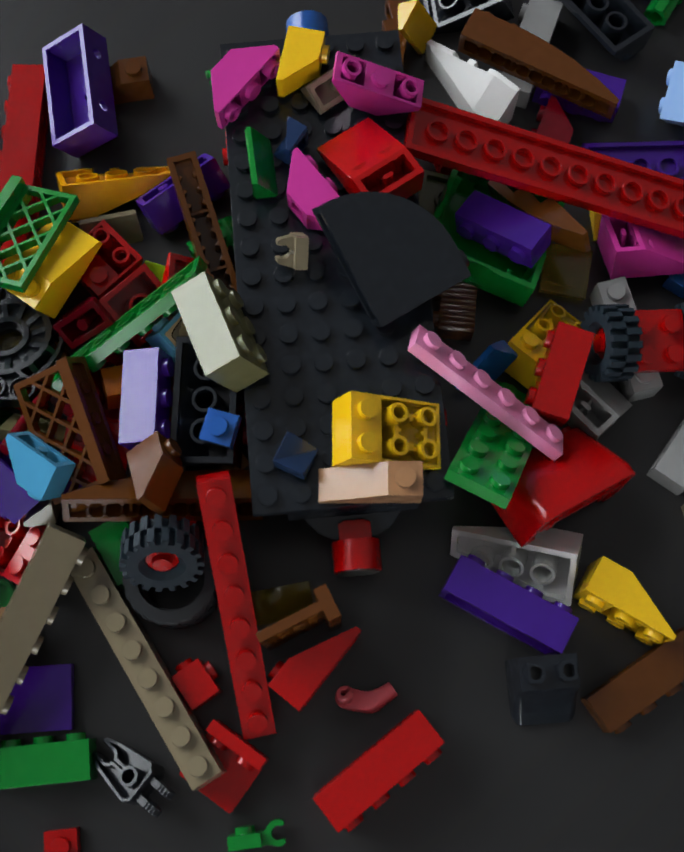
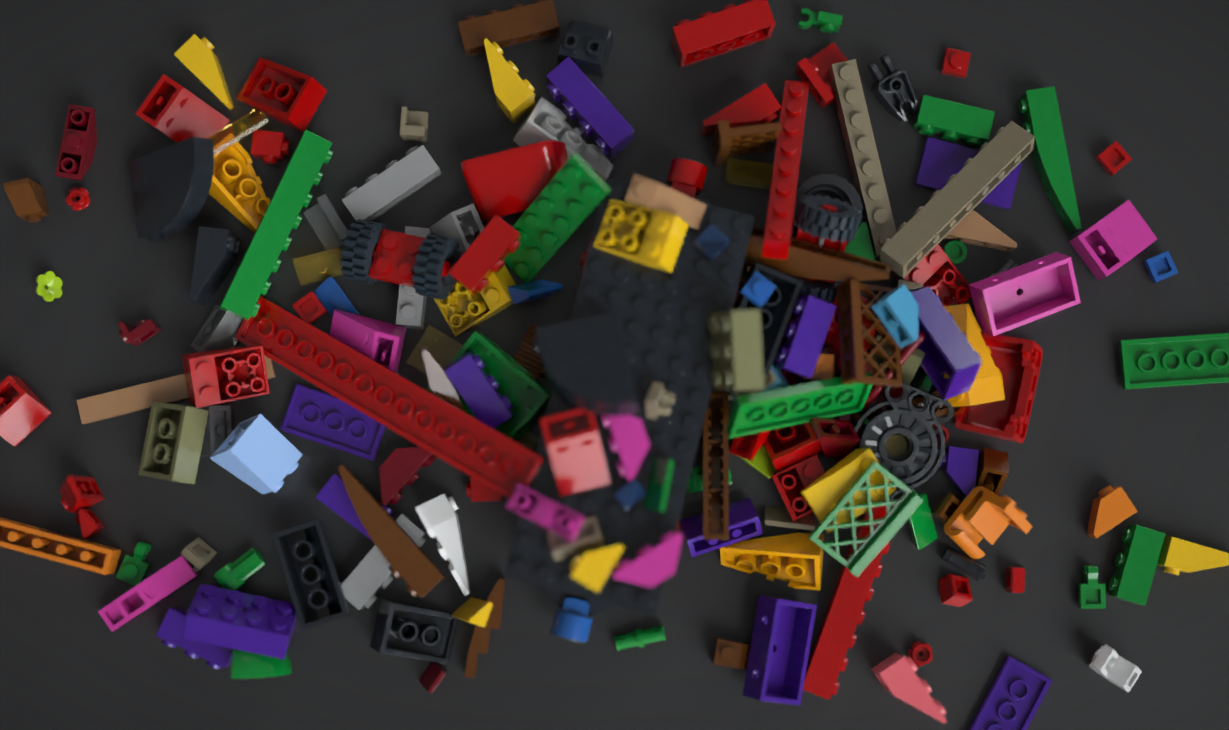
camera: 165 degrees left, 10 degrees up
reddish brown slope [126,431,184,515] -> none
red brick [171,657,223,710] -> none
coral arm [335,682,398,714] -> none
bright pink plate [407,324,563,461] -> none

